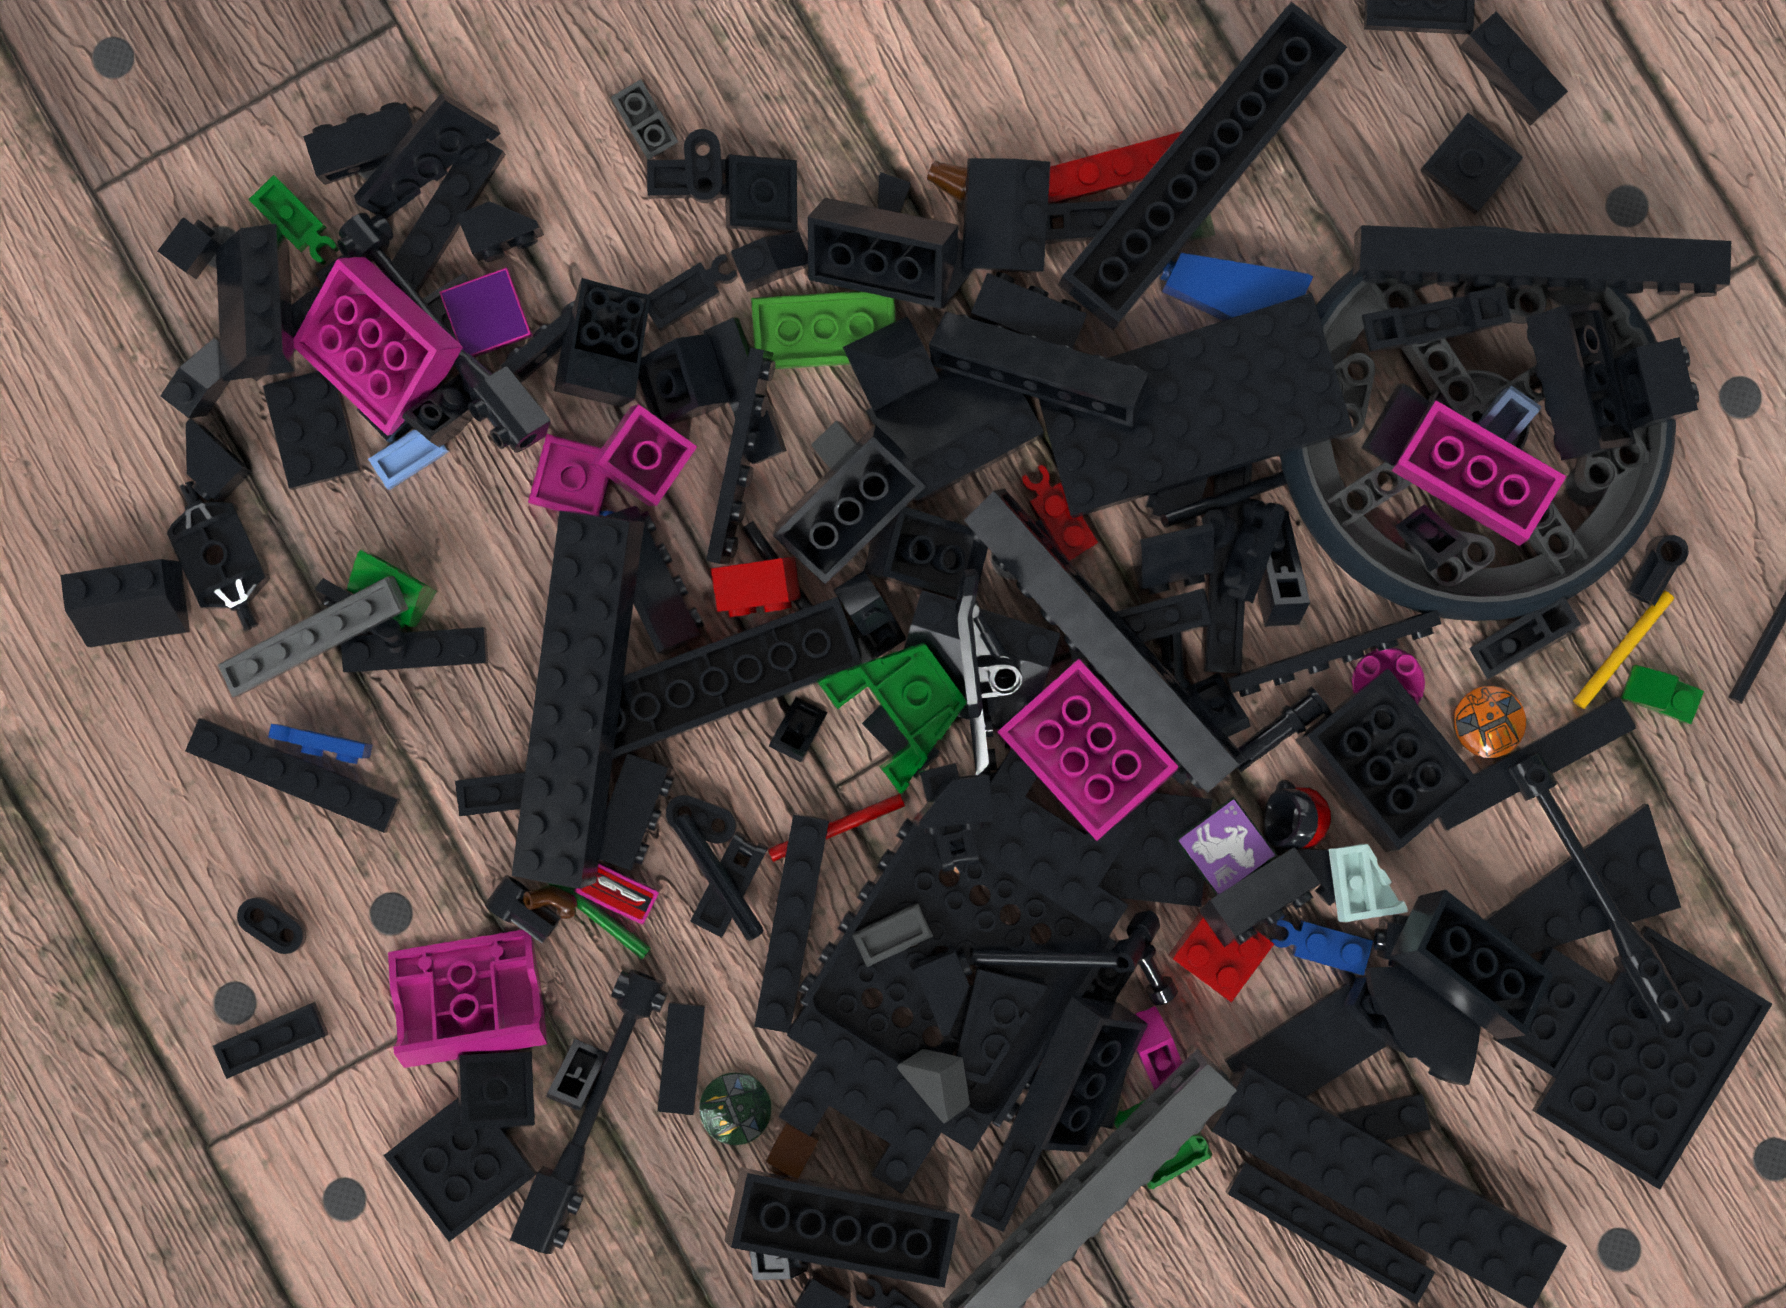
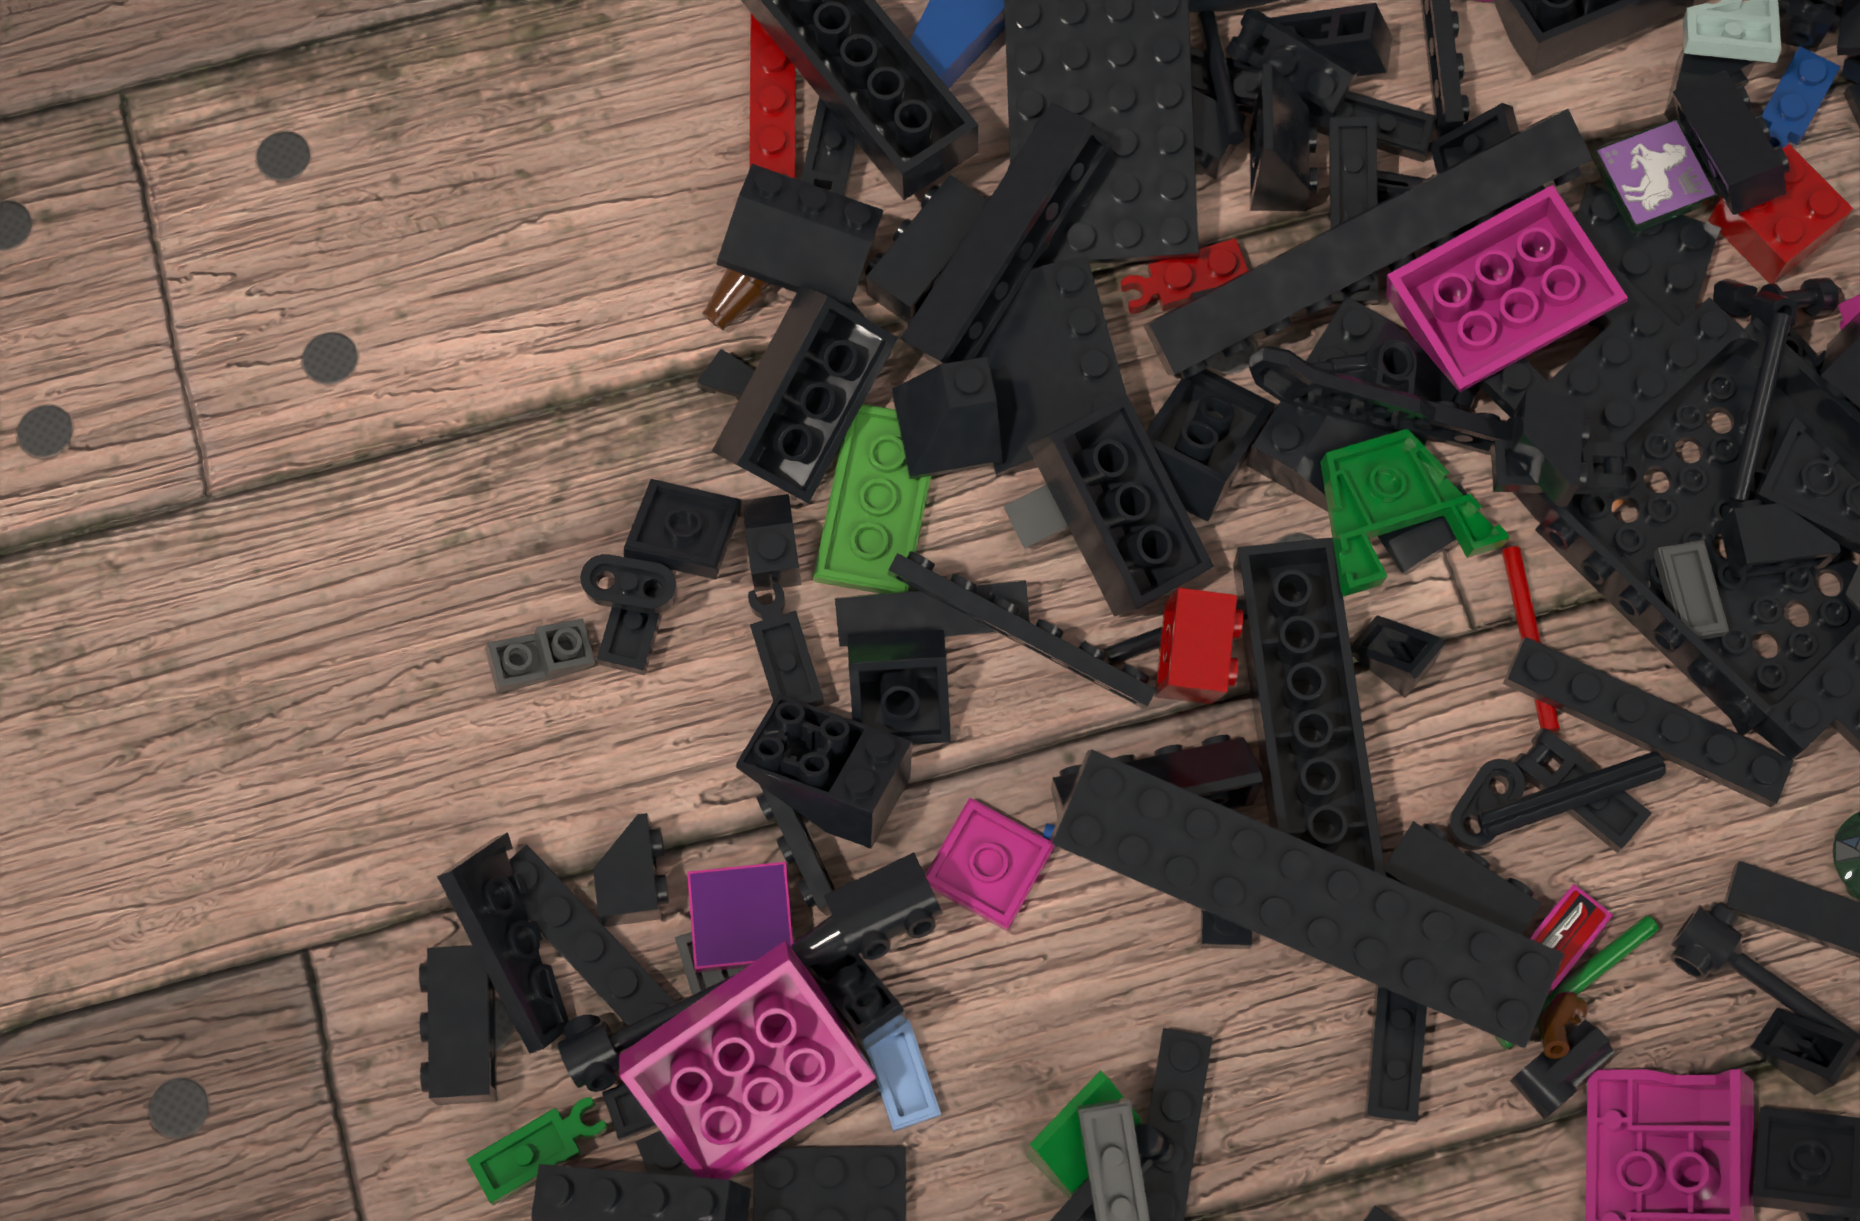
camera: 80 degrees left, 15 degrees down
dark pink brick [590,404,697,506] -> none
black slope [834,571,907,658] -> none
black pin [1236,686,1331,773] -> none
black piece [1263,780,1331,850] -> none

